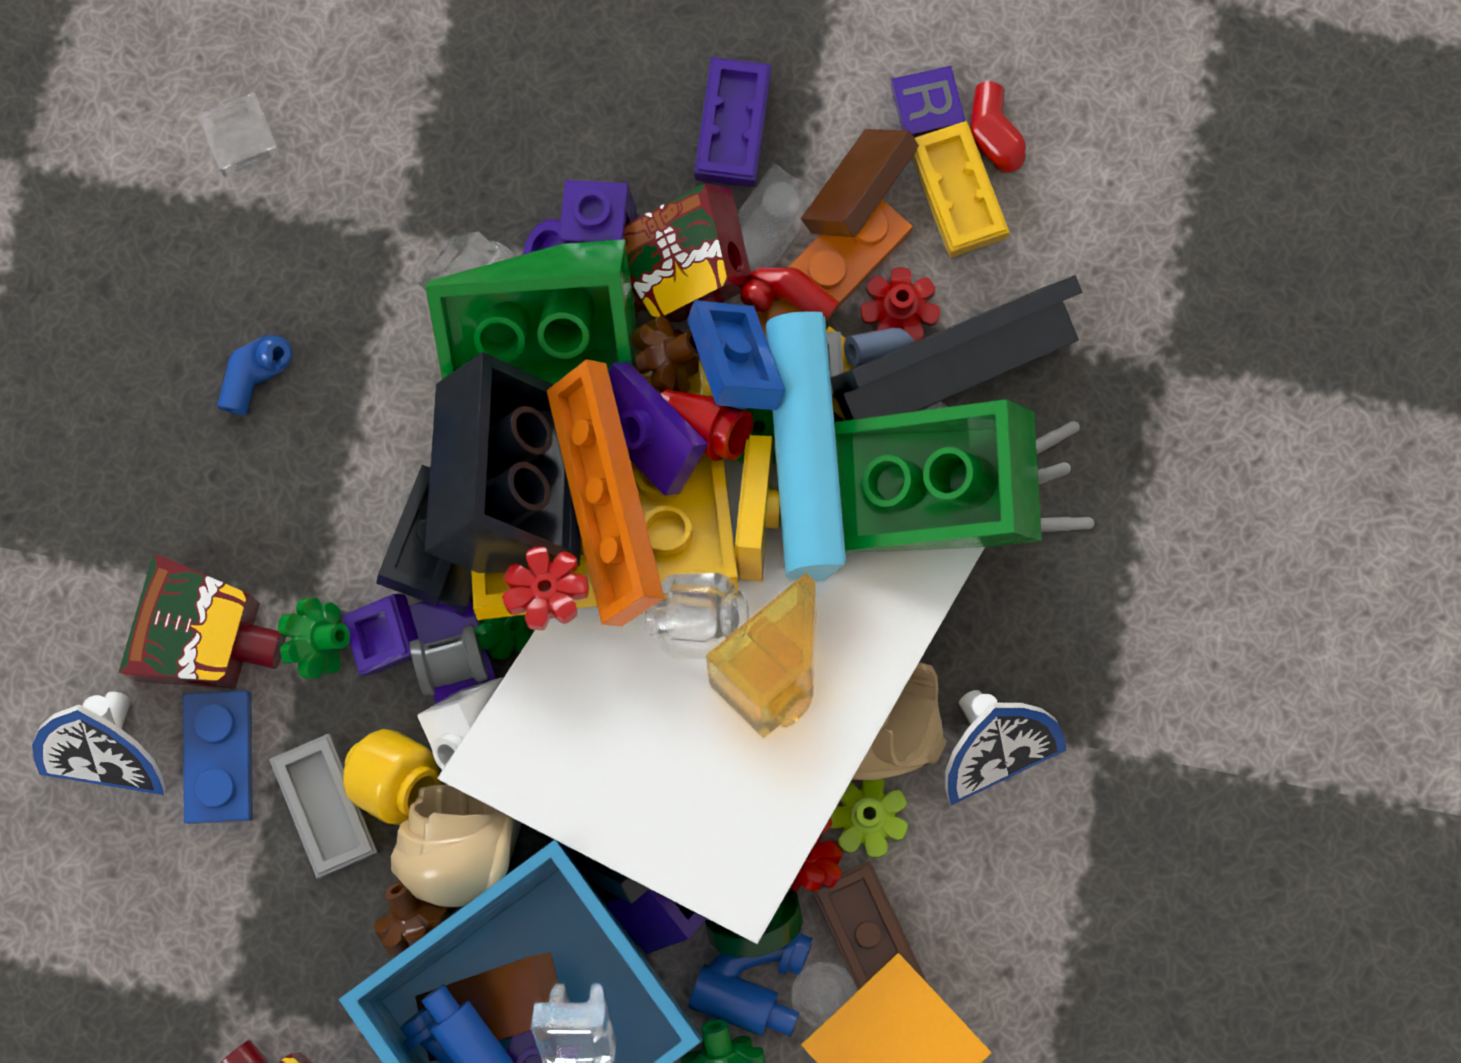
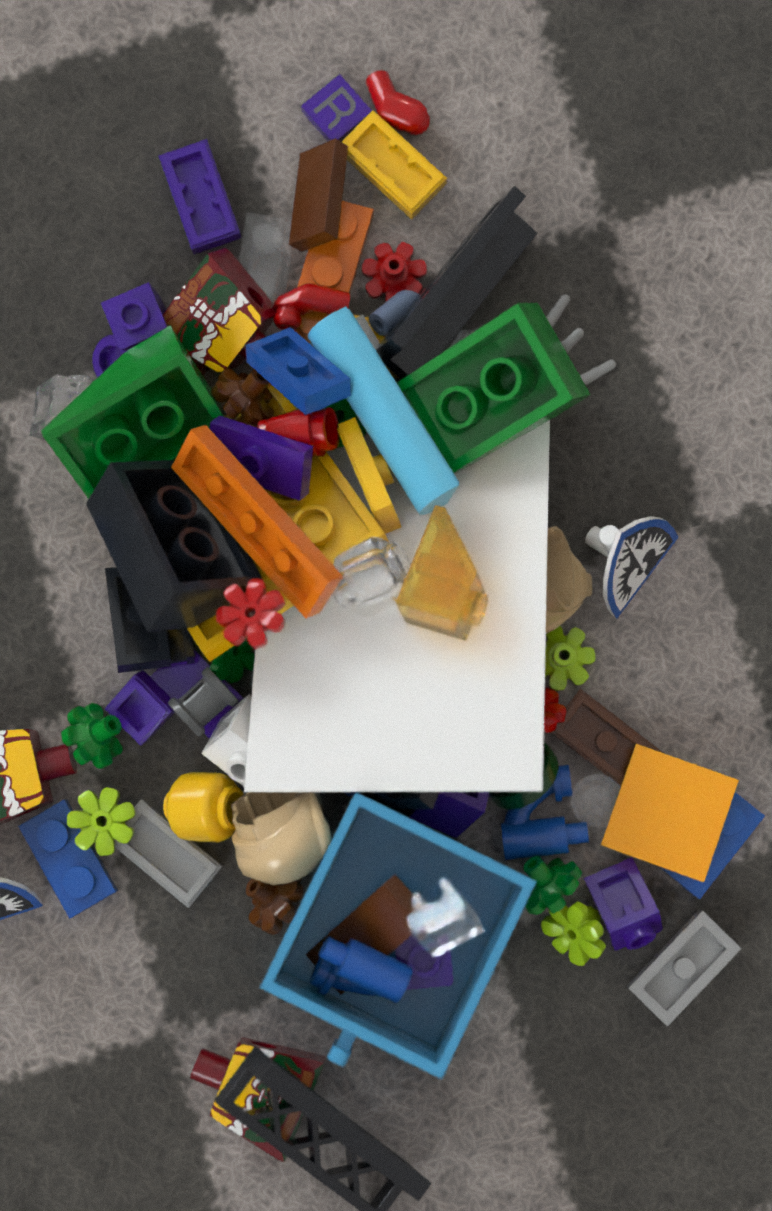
camera: 25 degrees left, 5 degrees up
none -> lime plant [67,787,136,856]

